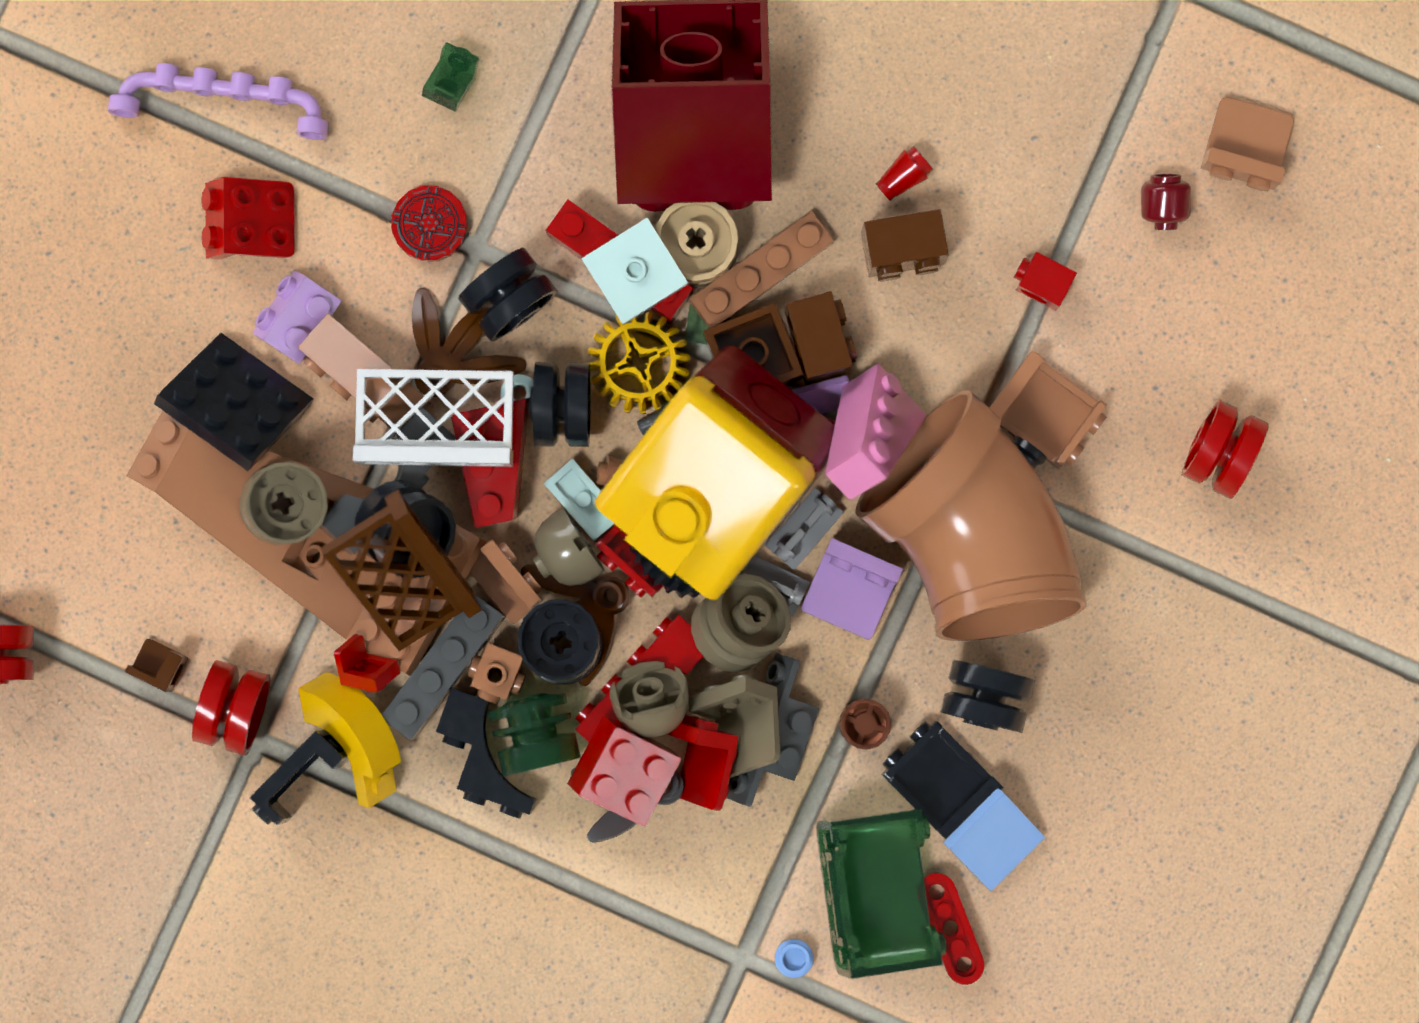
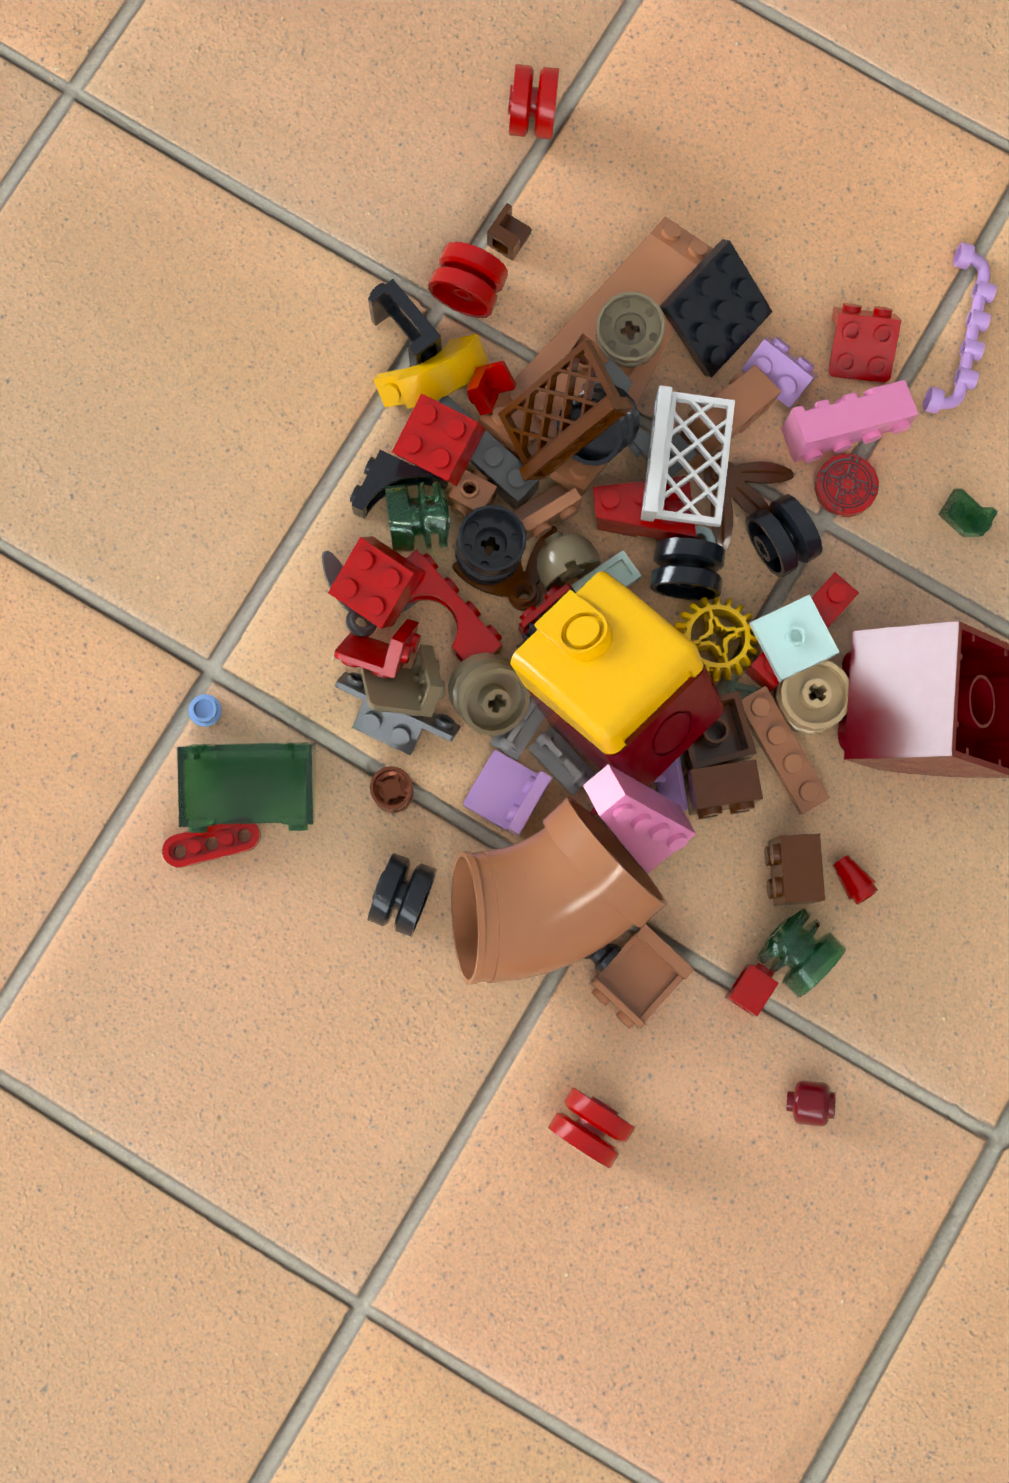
camera: 85 degrees right, 5 degrees down
dark tan cylinder [610,661,689,738] -> none
black panel [881,721,1003,840] -> none
light blue tile [943,788,1045,891] -> none
nougat bracket [1200,97,1294,191] -> none
none -> red brick [392,393,486,487]
none -> clear green wheel [756,908,846,997]
none -> bright pink wedge [781,380,918,463]

